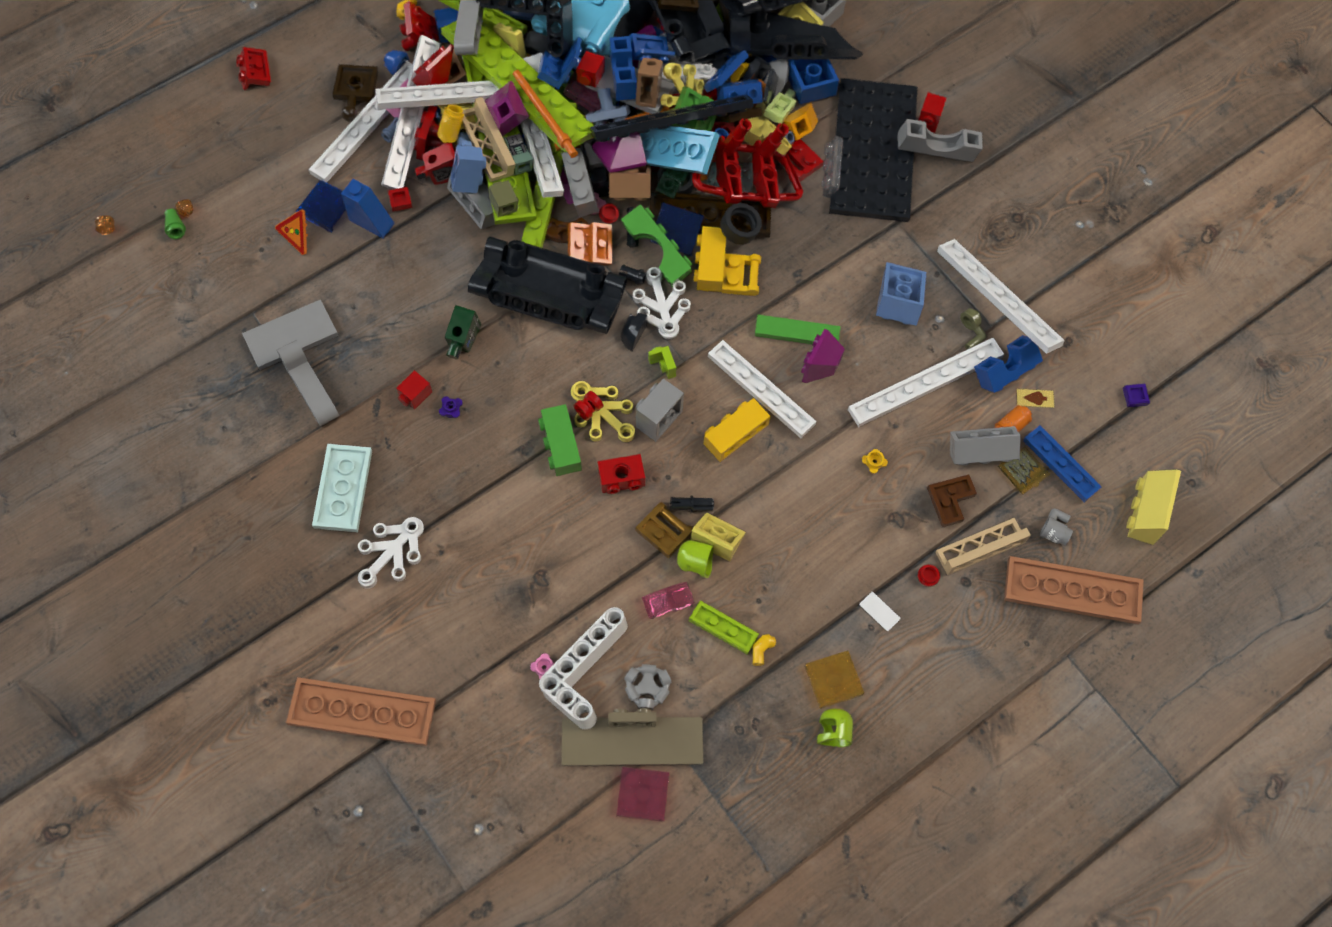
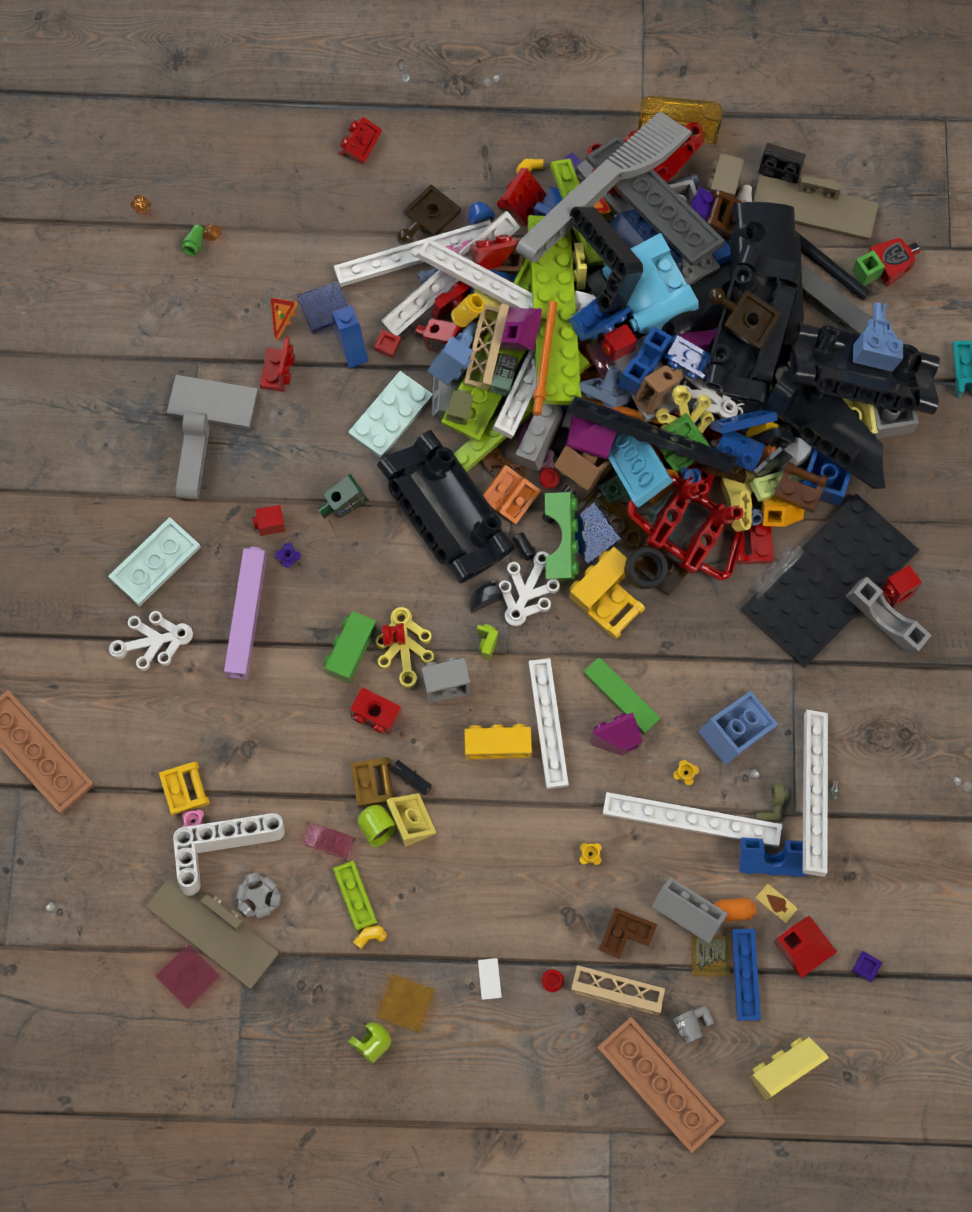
camera: 40 degrees right, 5 degrees up
none -> yellow plate [159,762,210,816]
none -> lavender brick [224,547,267,680]
none -> red bracket [260,337,295,392]
none -> light aqua plate [348,371,433,459]
none -> yellow plate [673,760,699,786]
none -> red slope [773,915,837,979]
none -> reddish brown plate [774,462,829,513]

